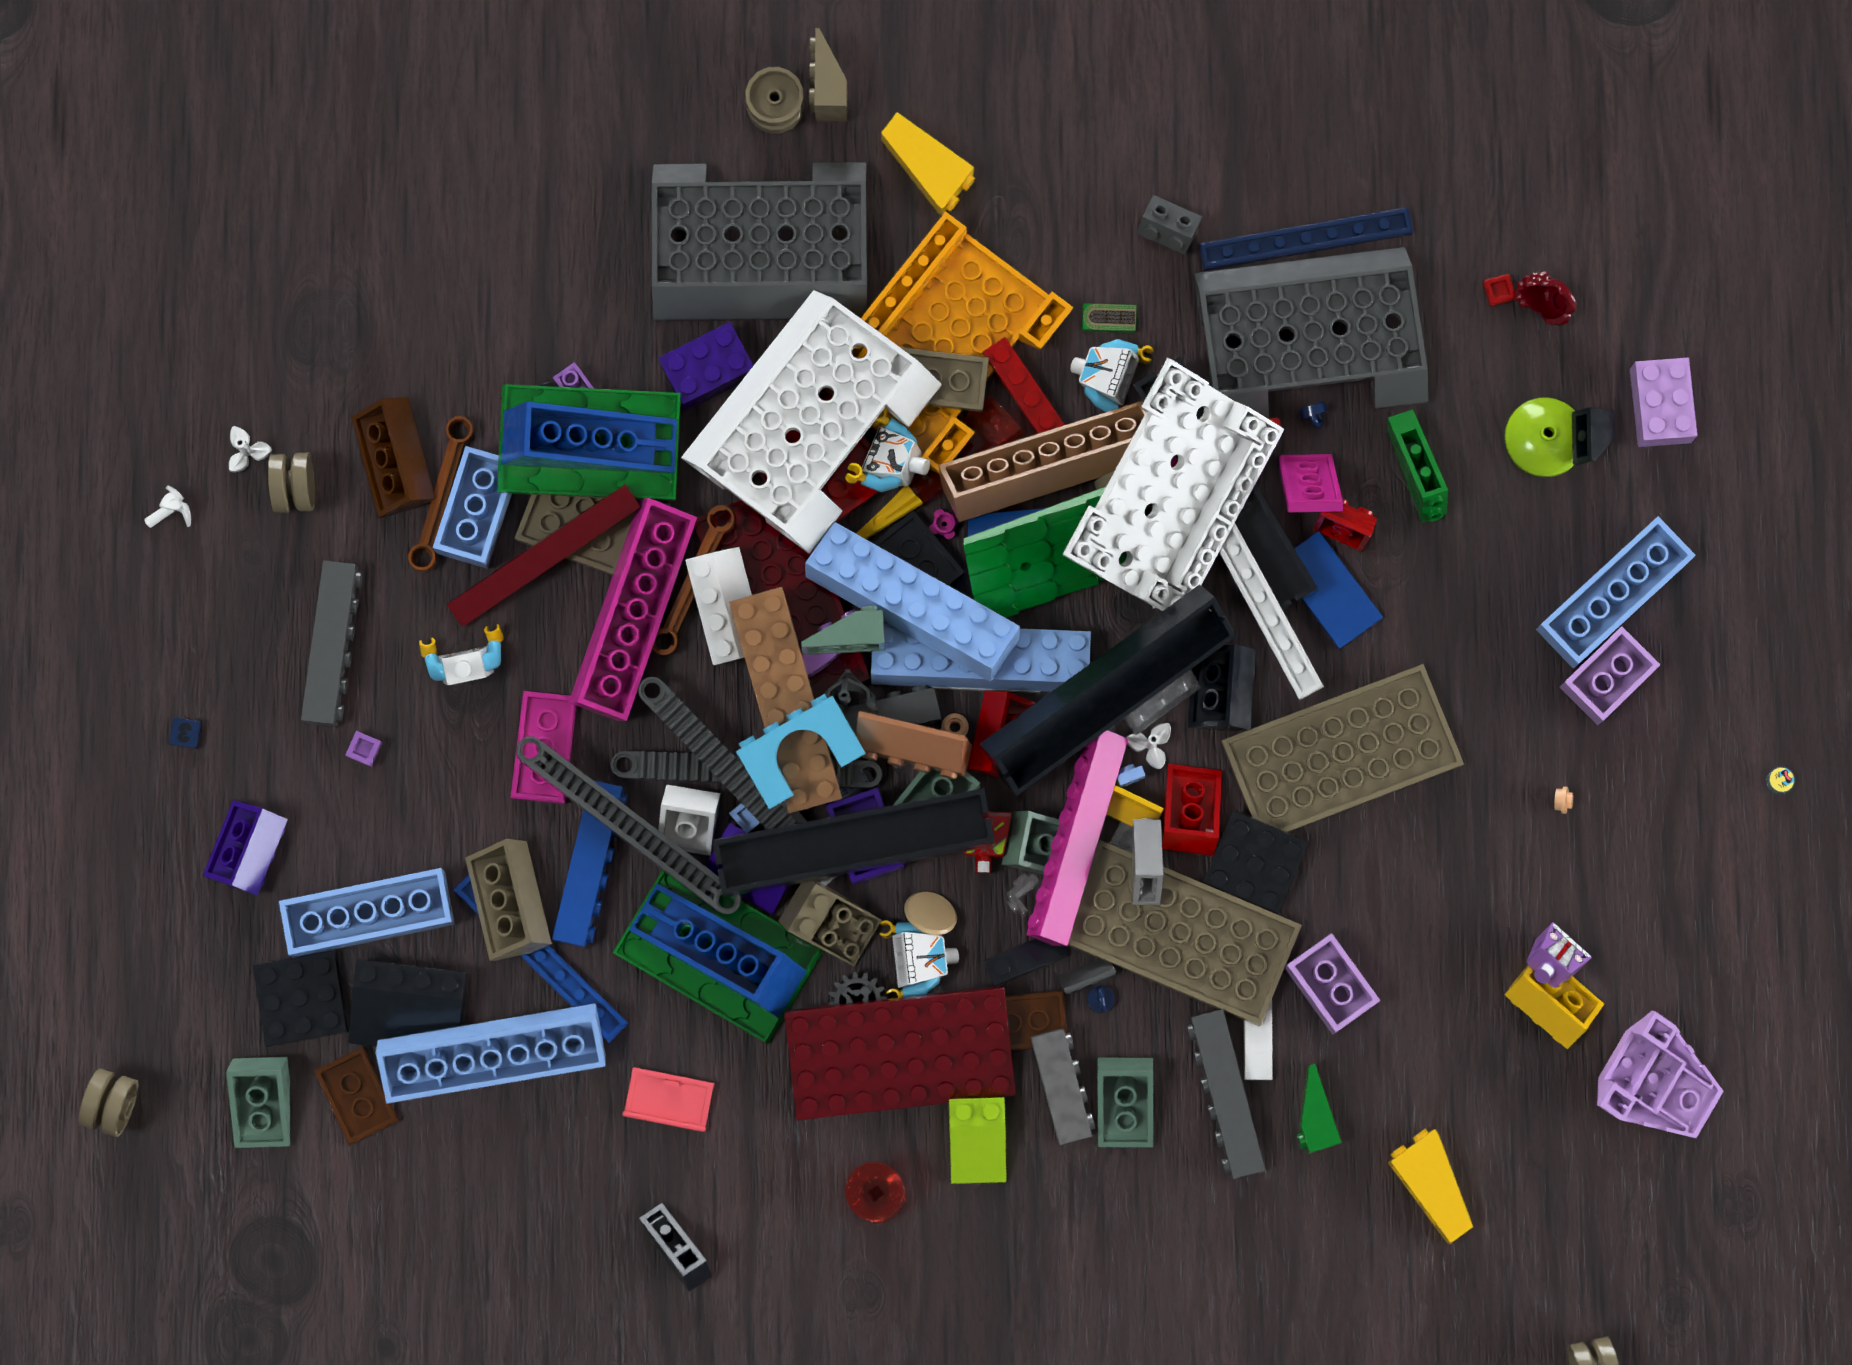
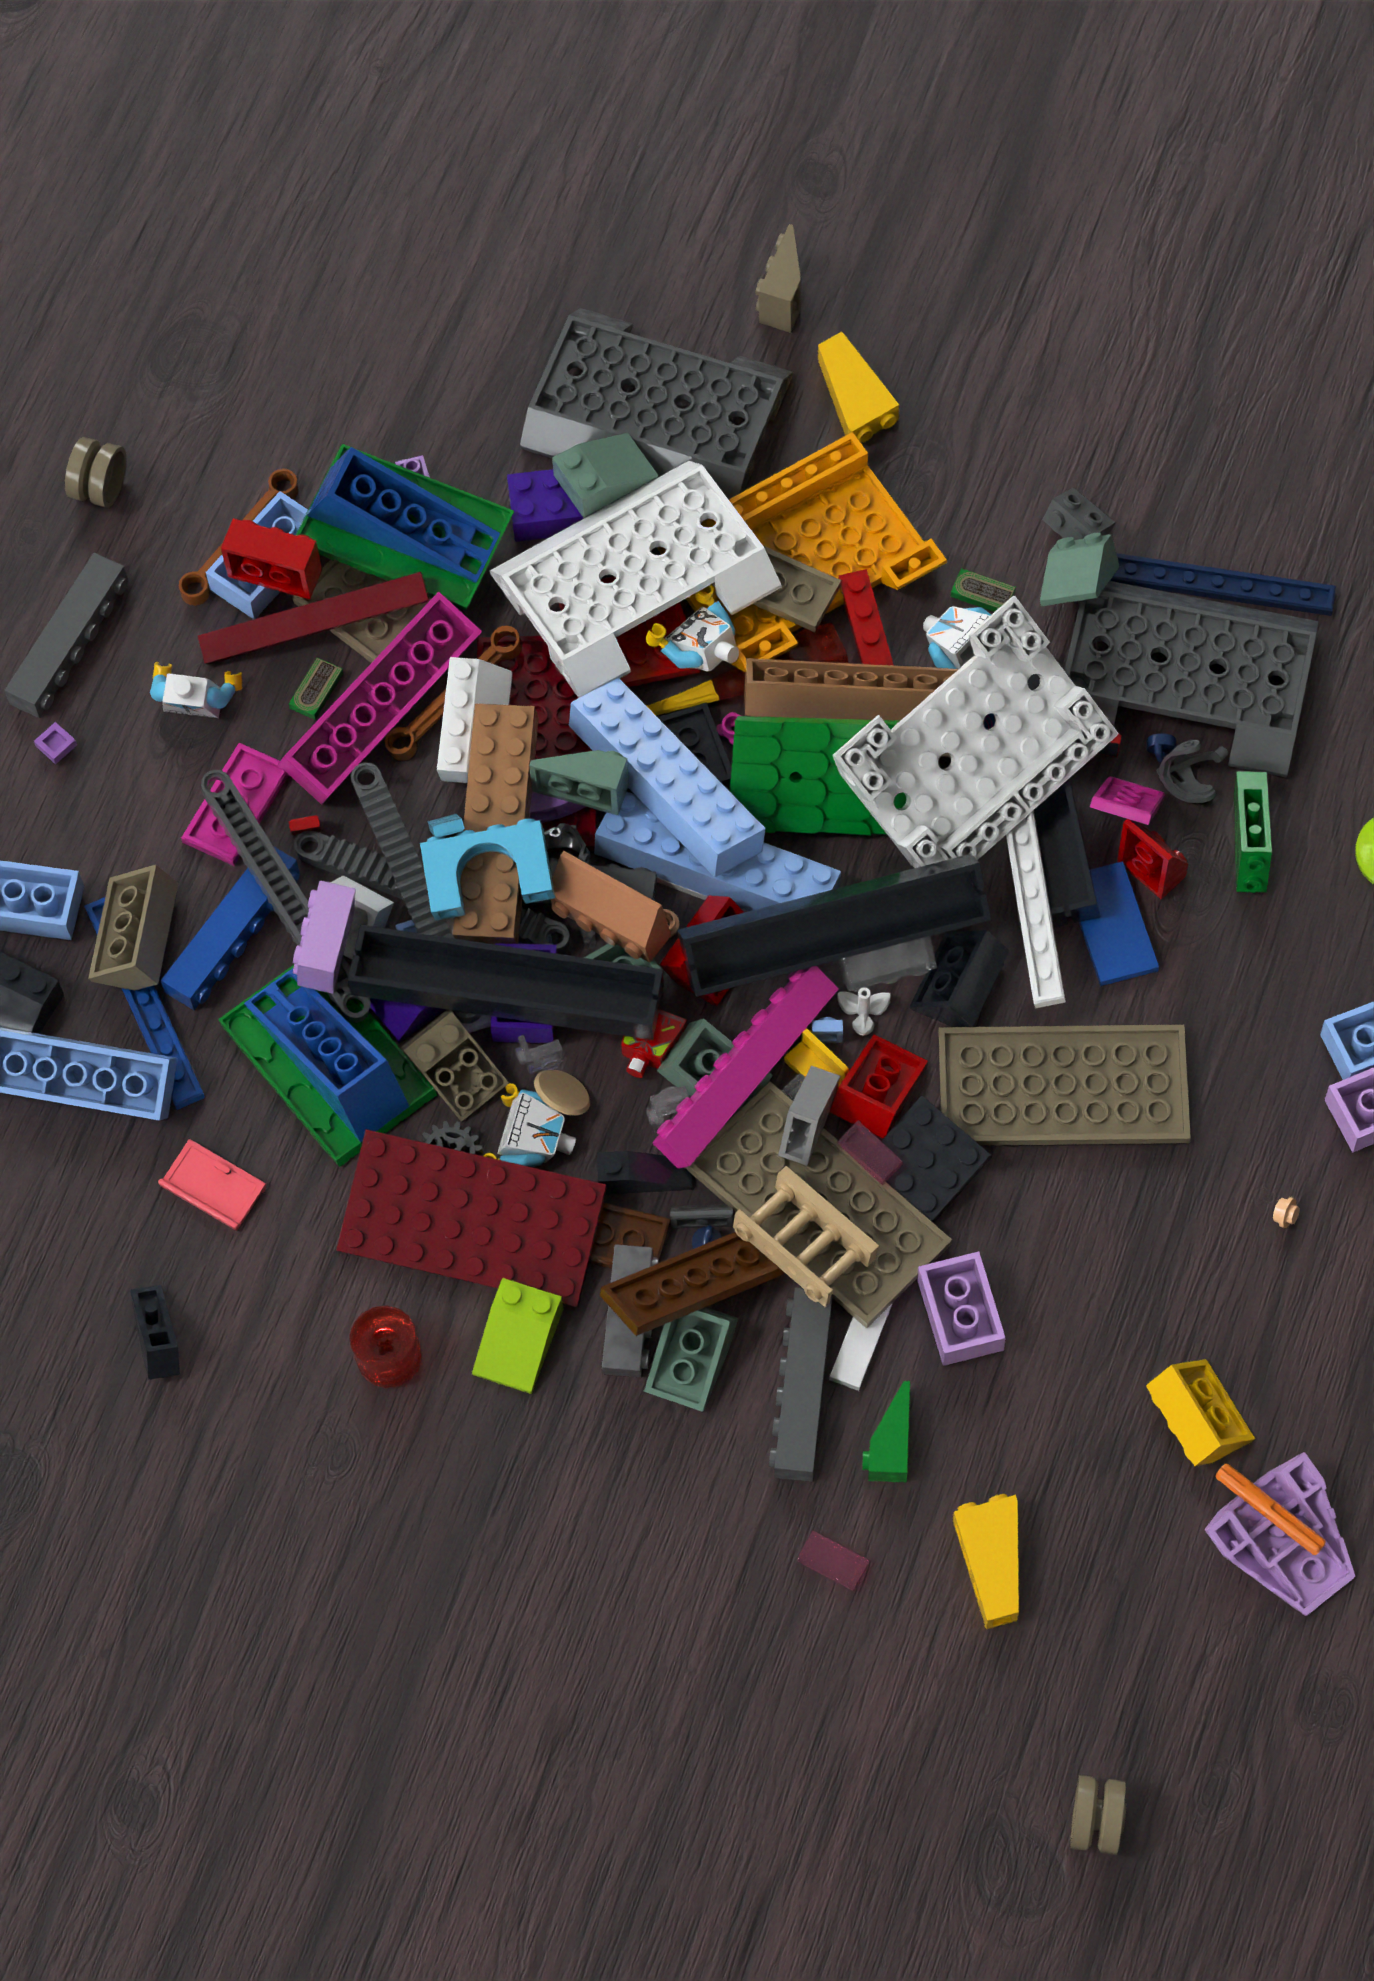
camera: 25 degrees right, 15 degrees down
white plant [229,426,272,472] -> none
reddish brown slope [351,397,435,518] -> none
dark tan wheel [745,67,804,134] -> none
medium lavender torso [1527,922,1592,988] -> none
none -> red brick [221,518,322,599]
none -> tile [289,658,344,720]
none -> red tile [289,815,321,835]
none -> lavender brick [293,881,356,994]
none -> medium azure tile [427,814,465,838]
none -> clear bracket [515,1035,564,1074]
none -> sand green slope [552,433,658,518]
none -> reddish brown plate [600,1232,786,1336]
none -> tan fence [733,1166,879,1307]
none -> clear pink tile [797,1531,869,1591]
none -> clear pink tile [837,1120,904,1186]
none -> sand green slope [1040,533,1120,606]
none -> dark grey helmet [1156,740,1228,803]
none -> orange axle [1216,1463,1326,1555]

